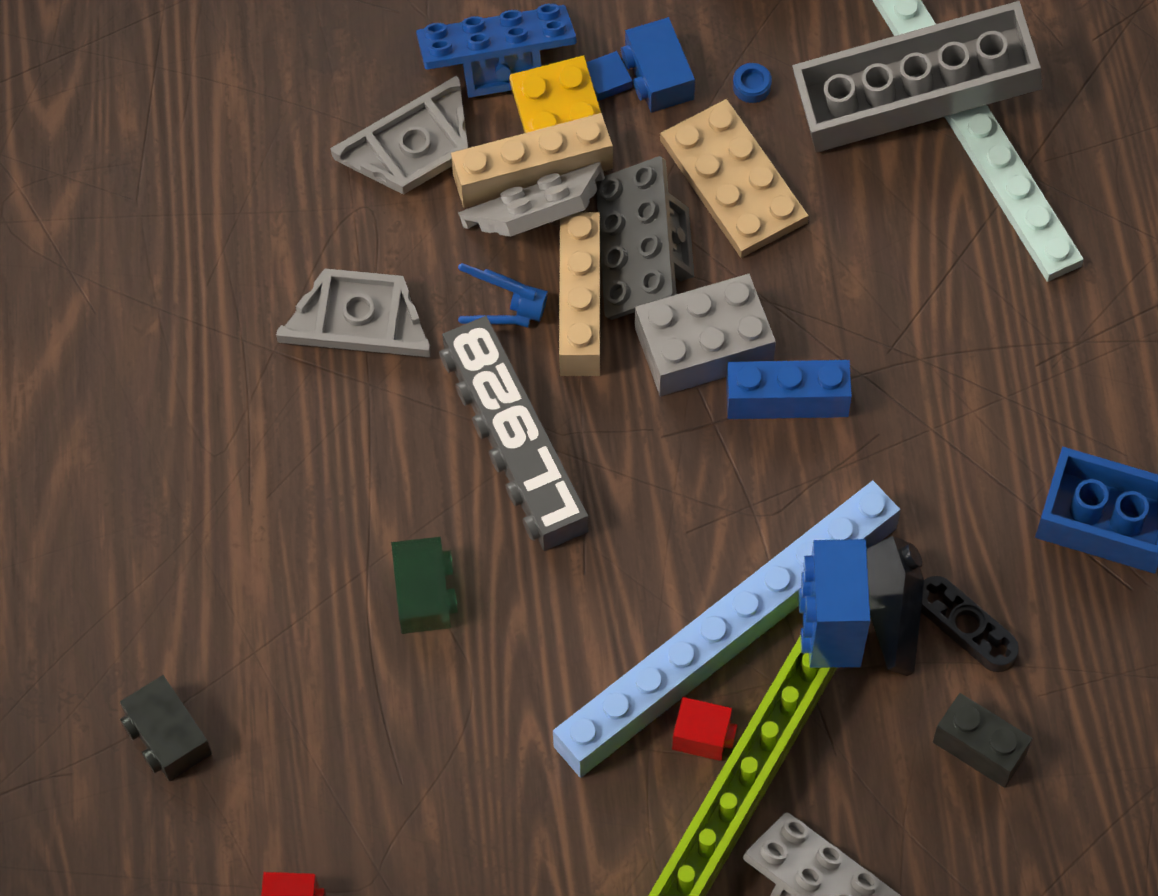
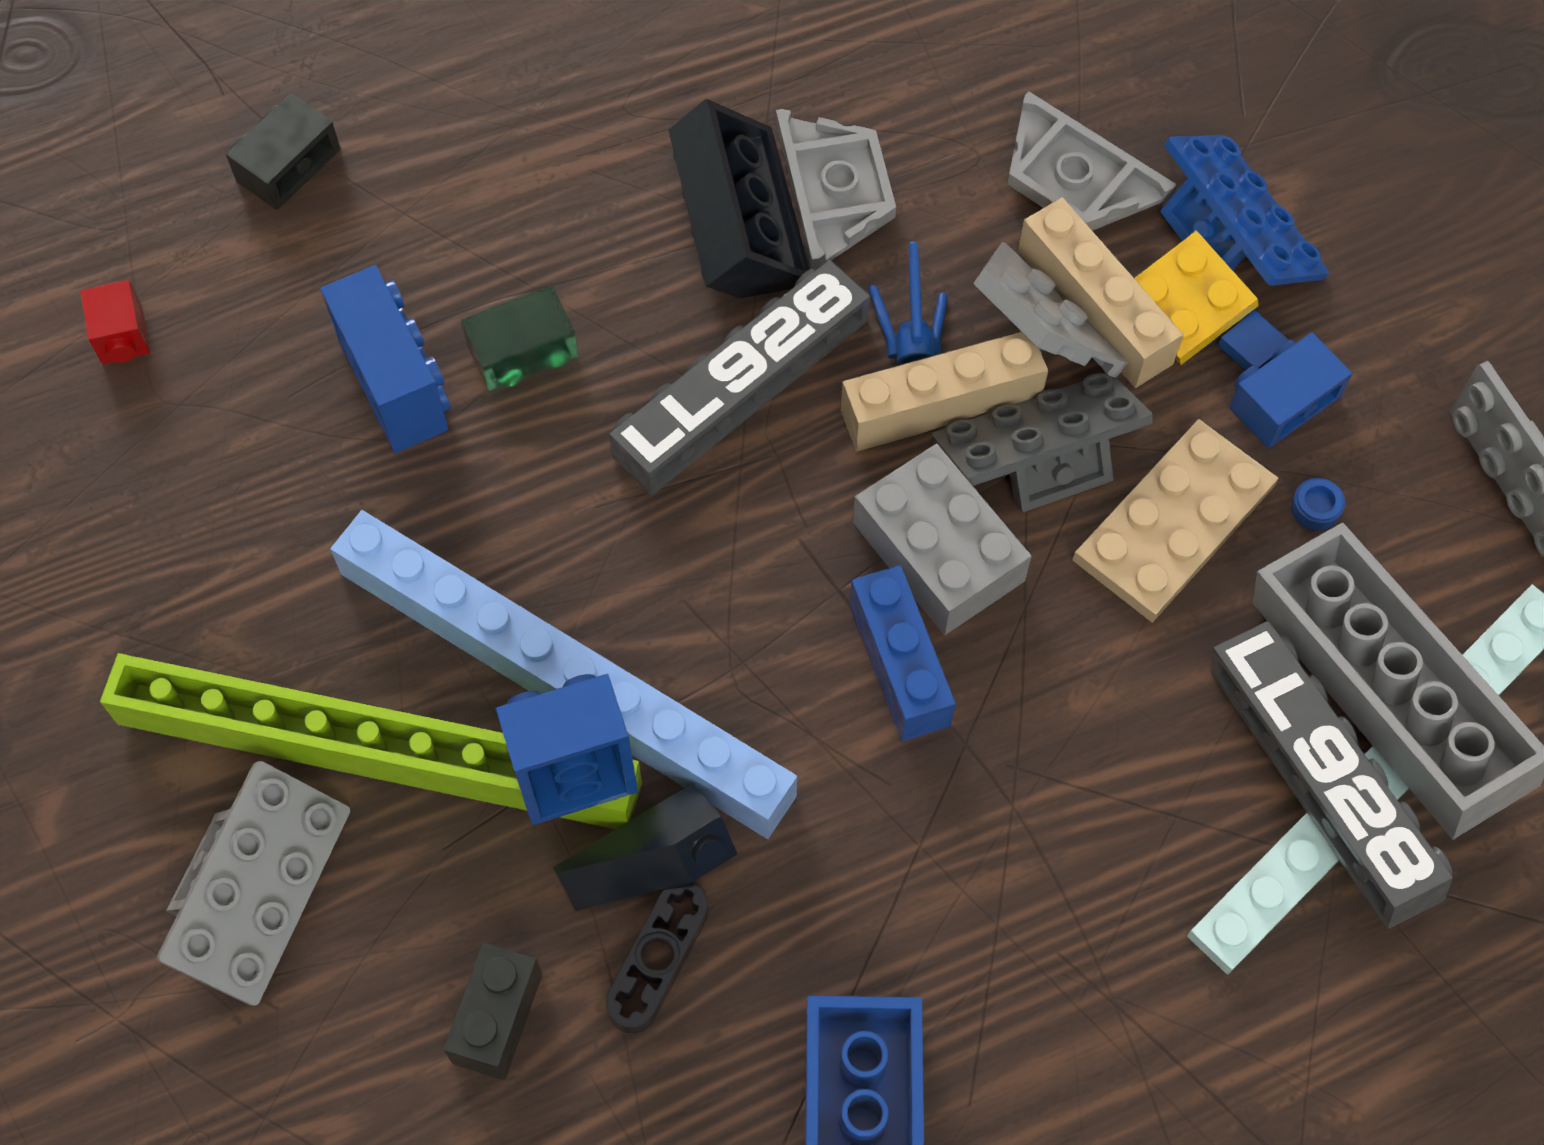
camera: 70 degrees right, 0 degrees up
red brick [672,697,738,761] -> none
none -> blue brick [320,265,451,454]
none -> black slope [668,99,809,298]
none -> dark grey brick [1211,621,1453,930]

